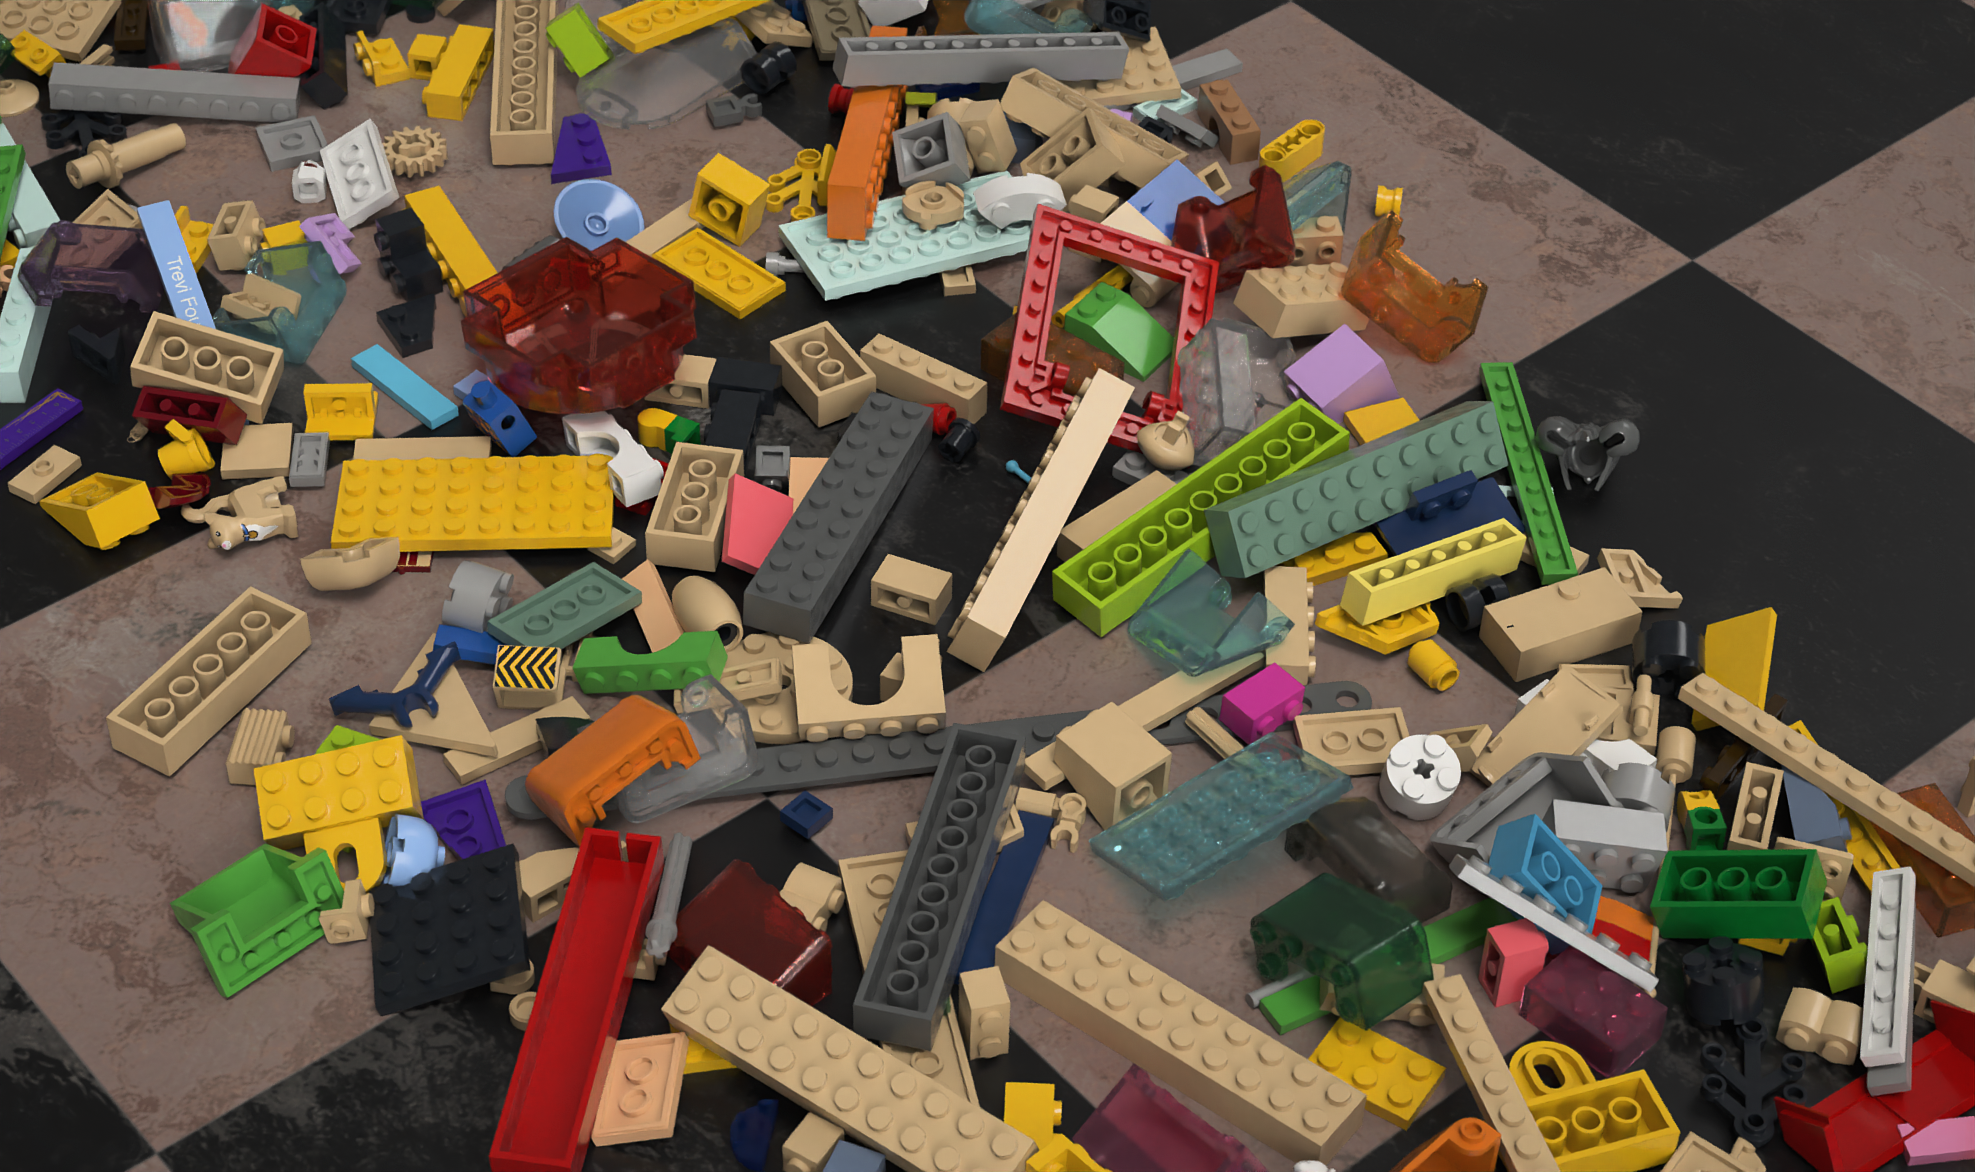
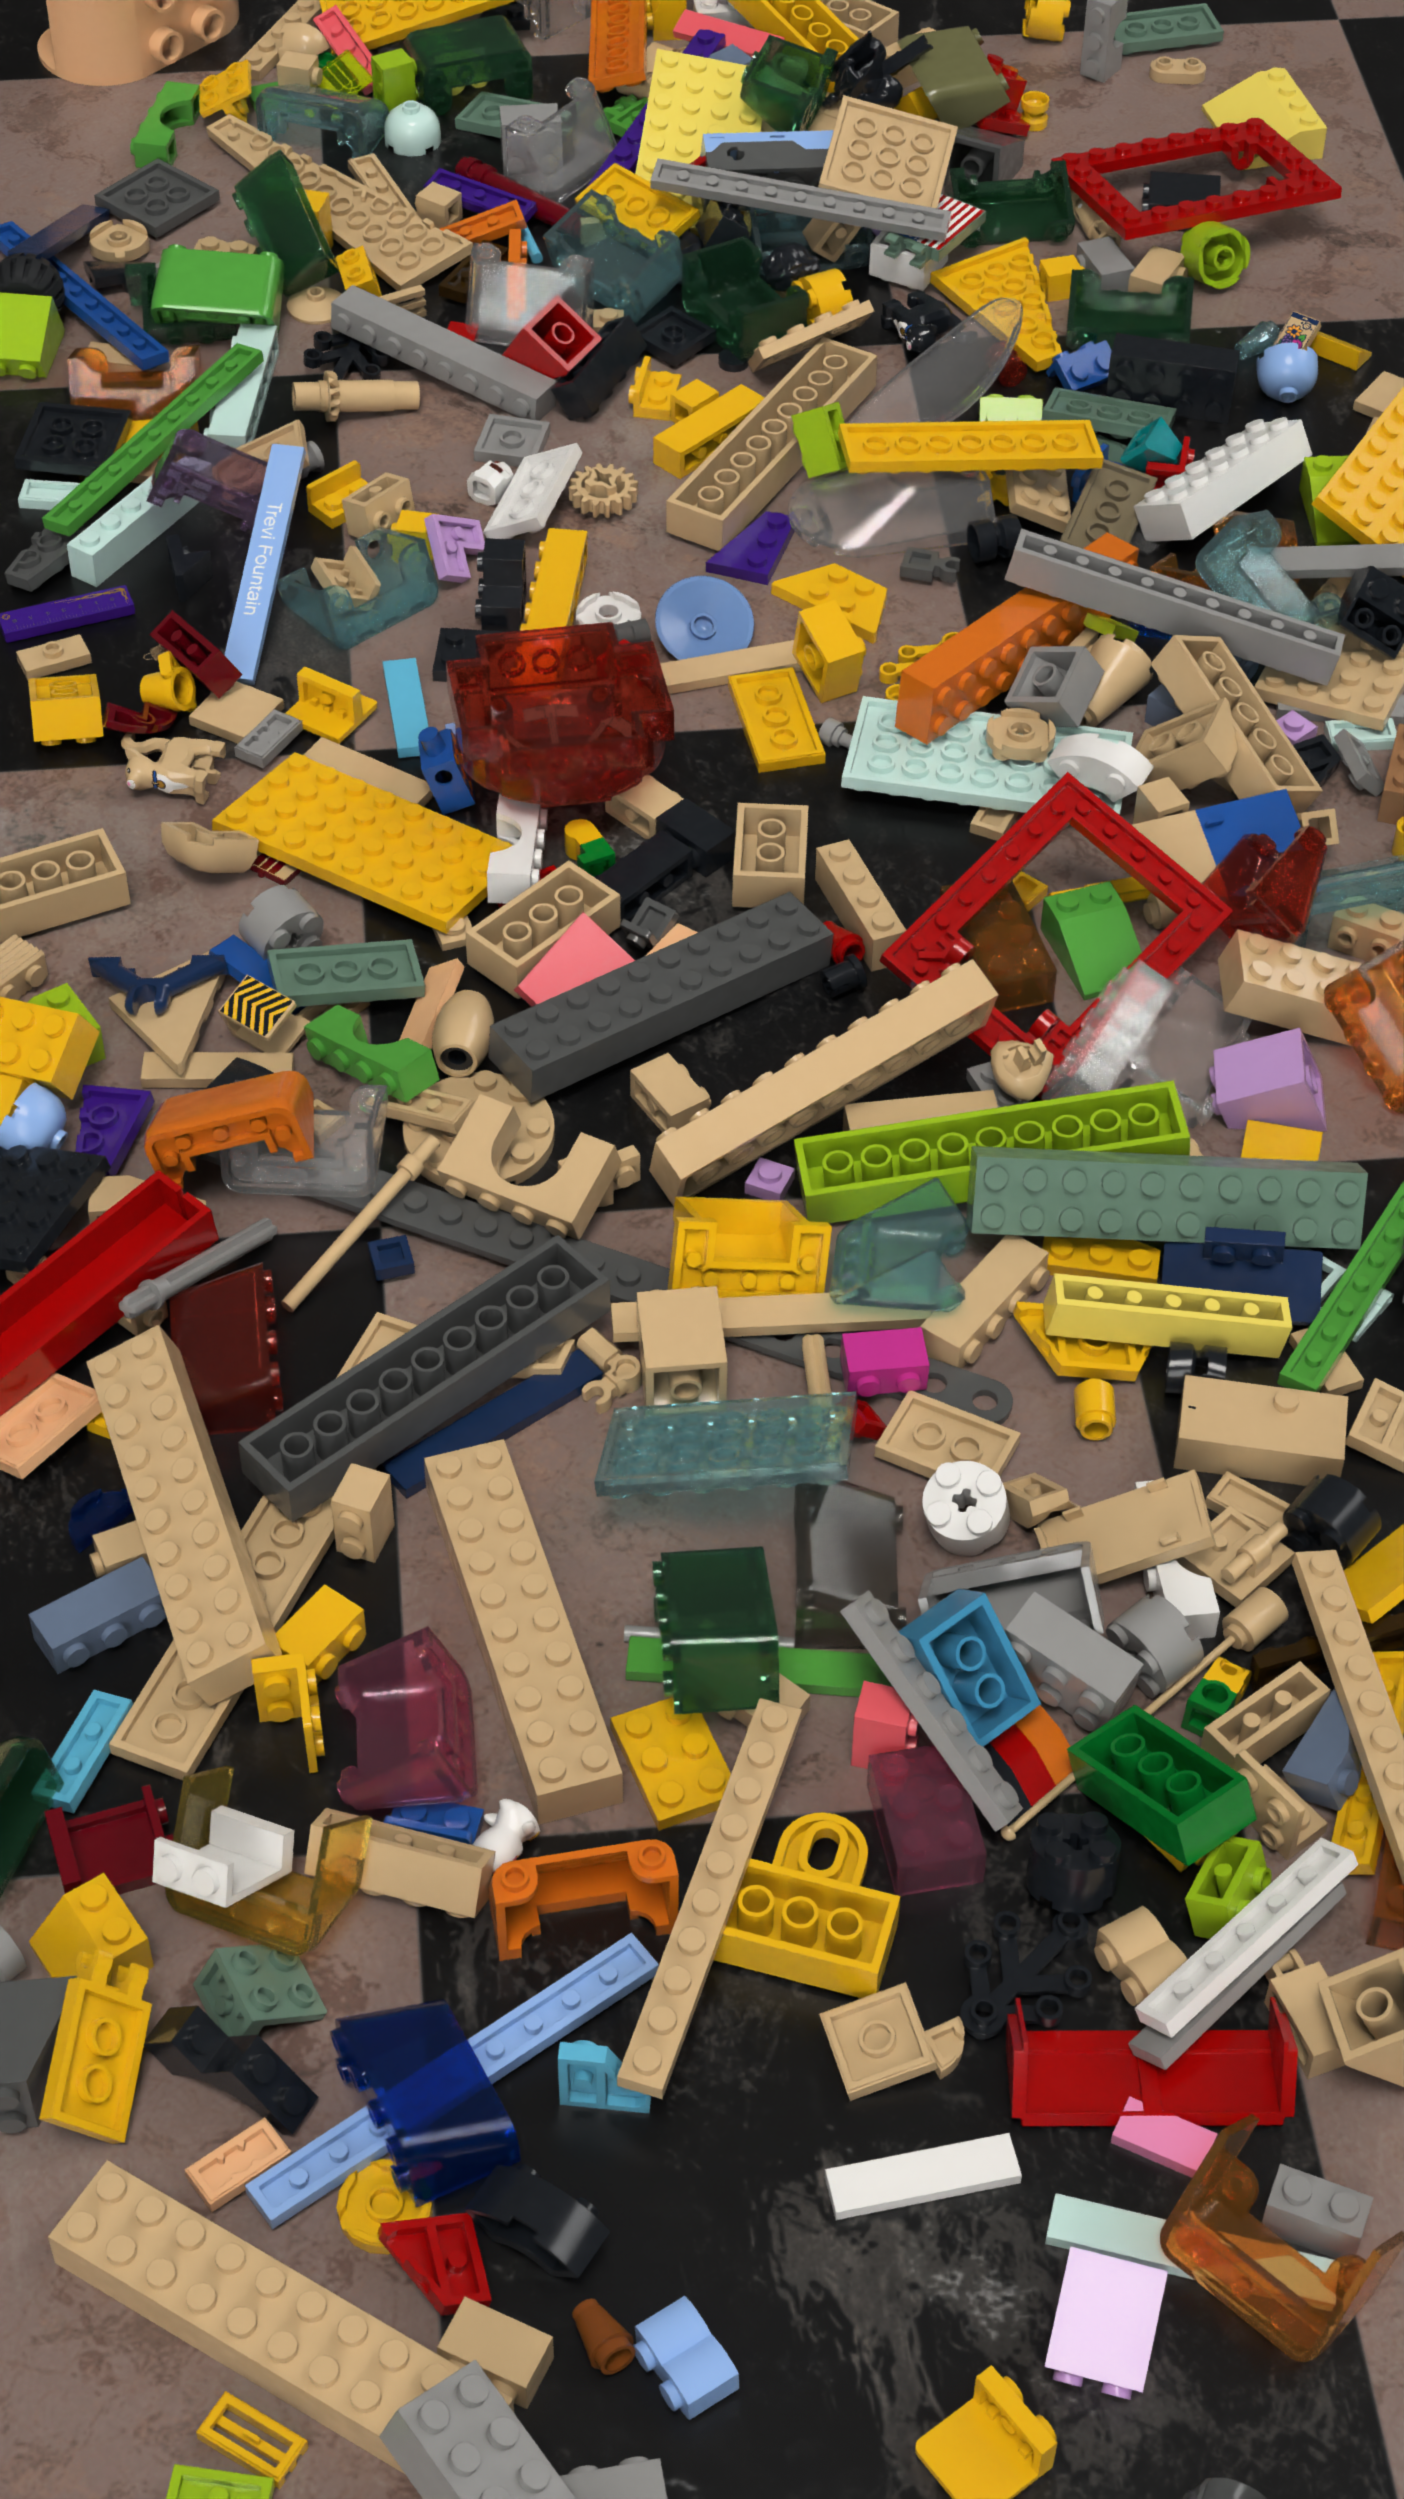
camera: 35 degrees right, 5 degrees up
tan brick [130,311,284,424] -> none
tan brick [765,862,845,949] -> none
tan brick [959,99,1017,174] -> none
none -> tan bar [281,1135,441,1312]
none -> white tile [576,592,641,631]
none -> yellow windscreen [668,1196,832,1298]
none -> lavender plate [745,1157,795,1200]
none -> yellow wing [771,563,888,644]

